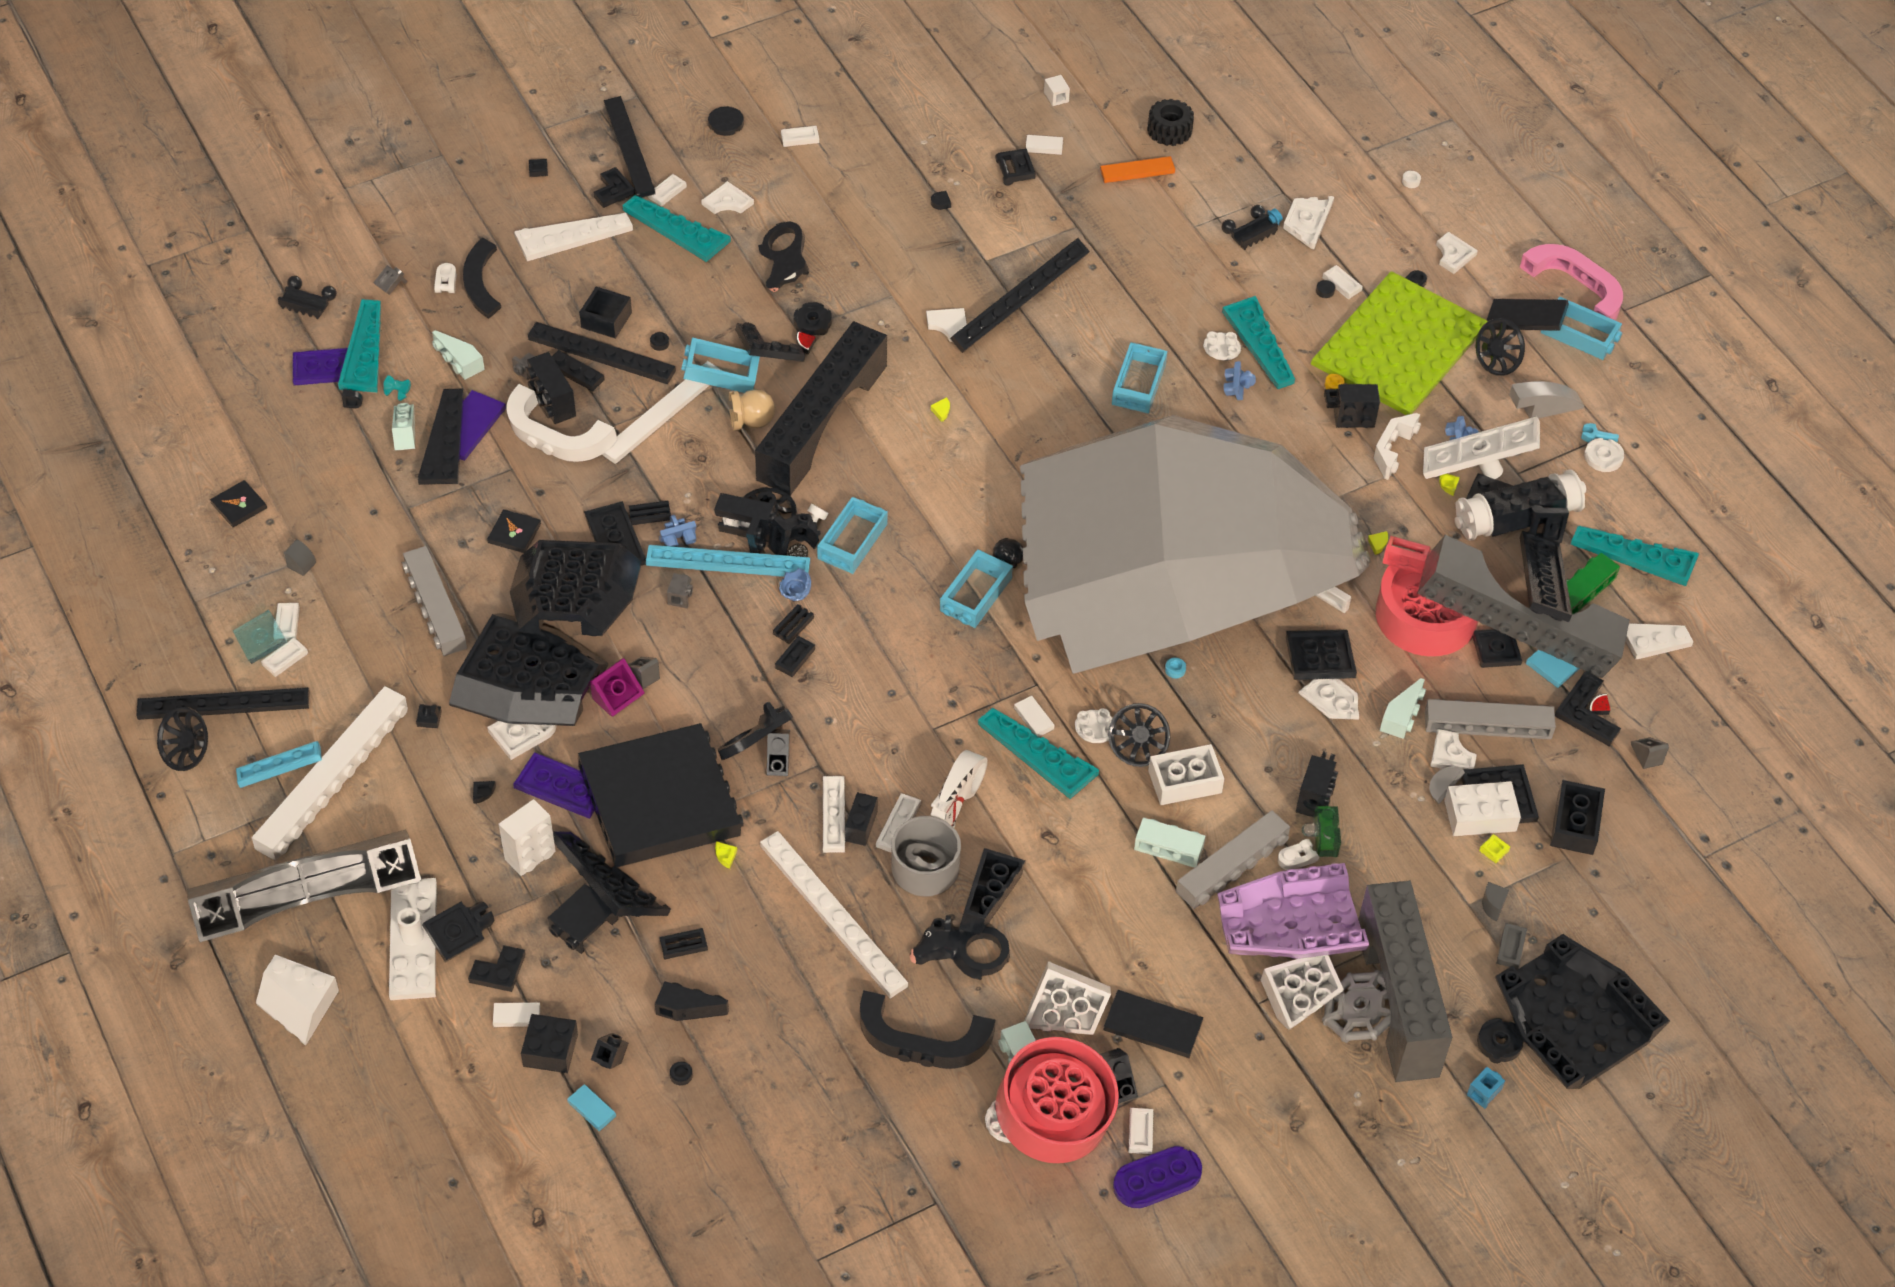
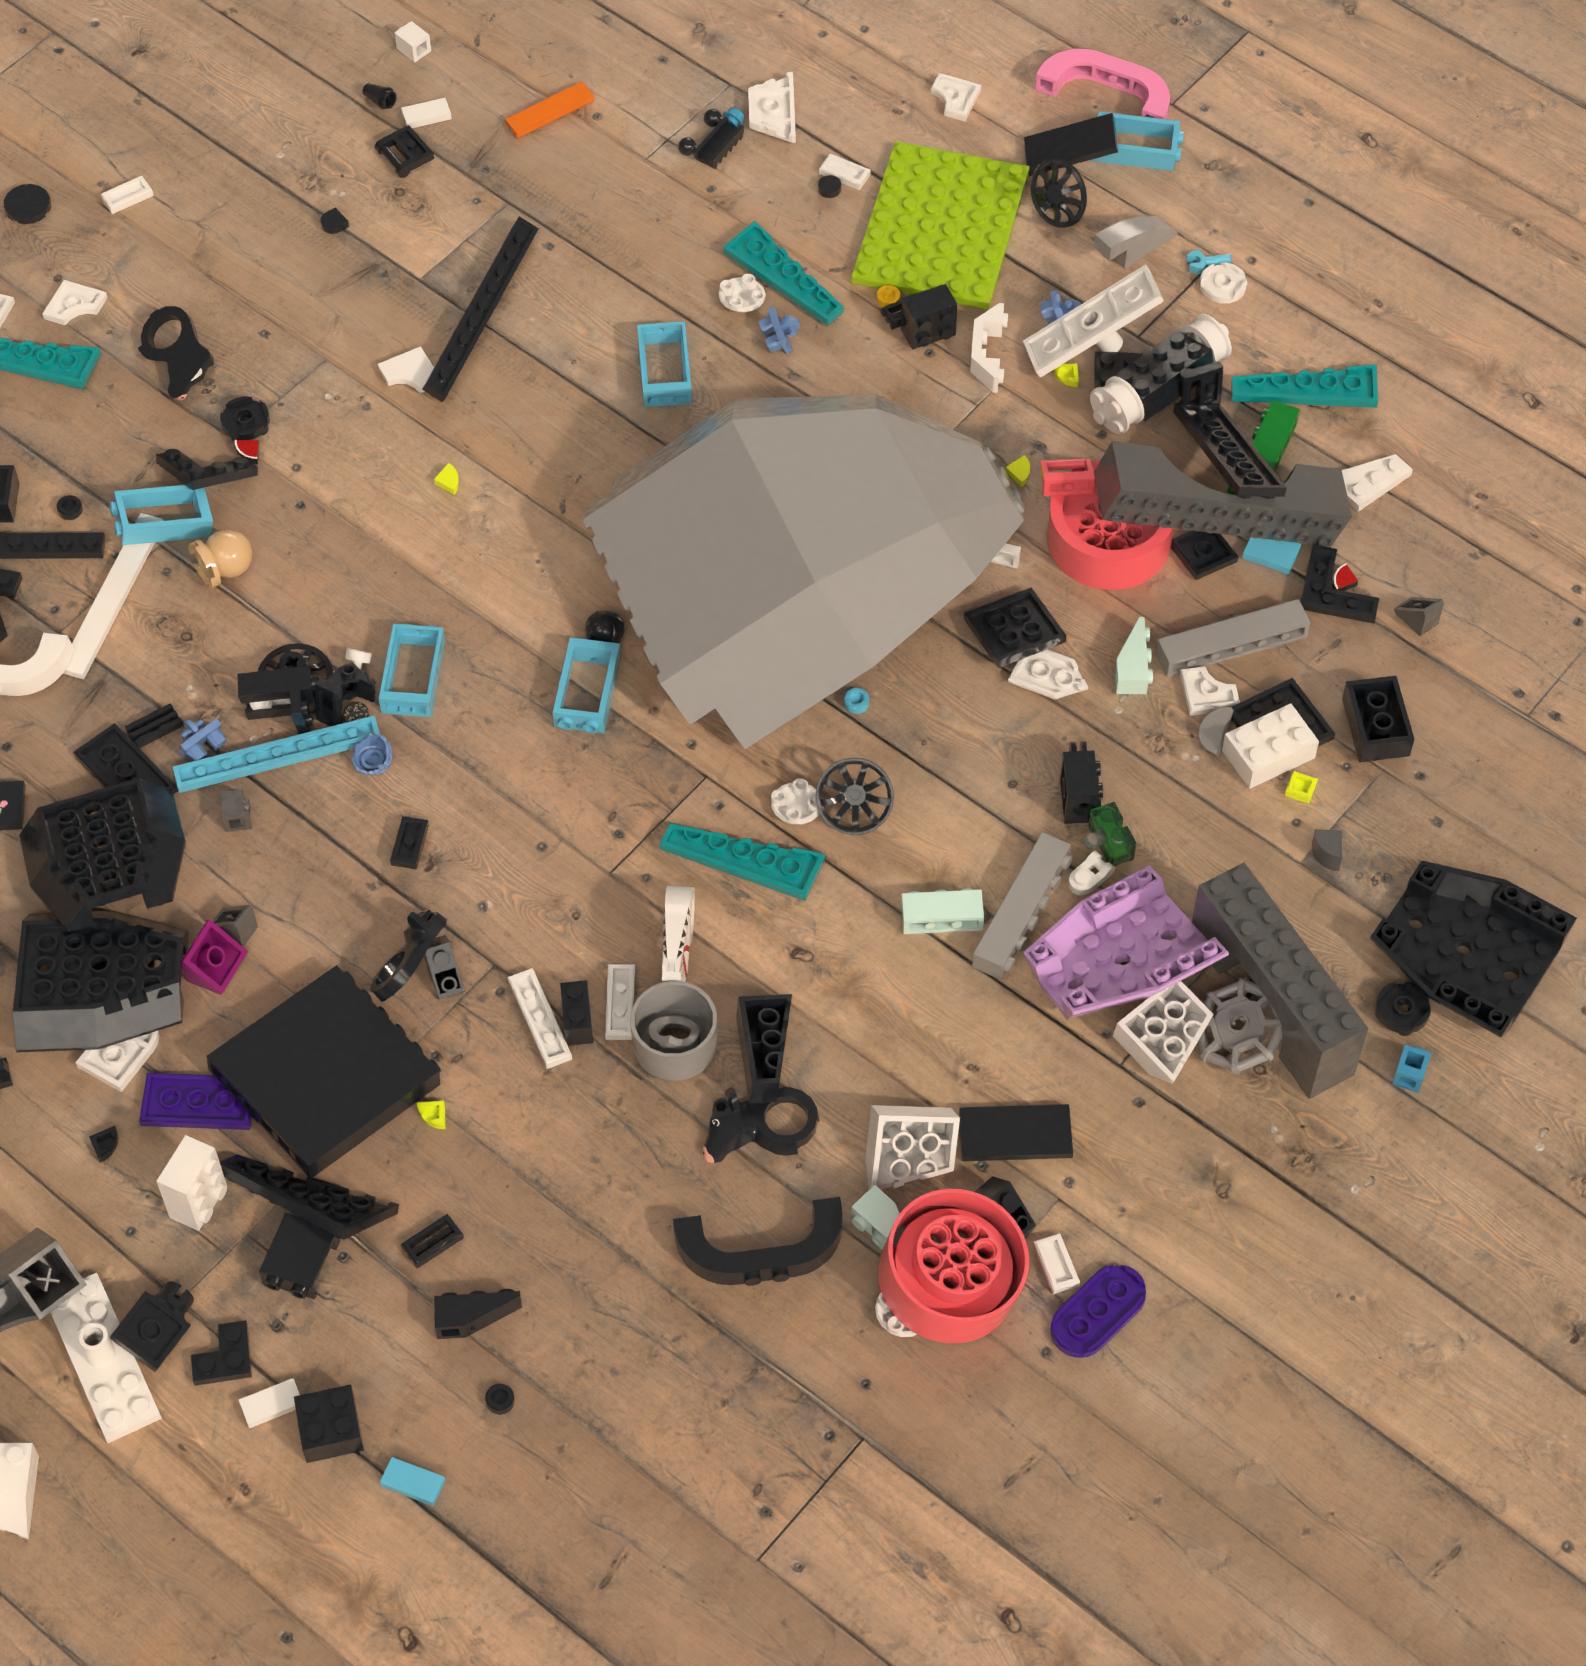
camera: 20 degrees left, 5 degrees up
black brick [591,1033,629,1069] -> none
black arch [755,321,887,496] -> none
white plate [760,831,908,998] -> none
black tile [773,604,814,644] -> none
white tile [1014,696,1054,737] -> none
black tyre [1147,99,1194,146] -> none
white brick [1148,744,1224,805] -> none
white tile [1402,171,1421,188] -> none
black tile [1405,270,1427,287] -> none
dark grey tile [1496,923,1527,969] -> none
none -> black cone [363,83,397,109]

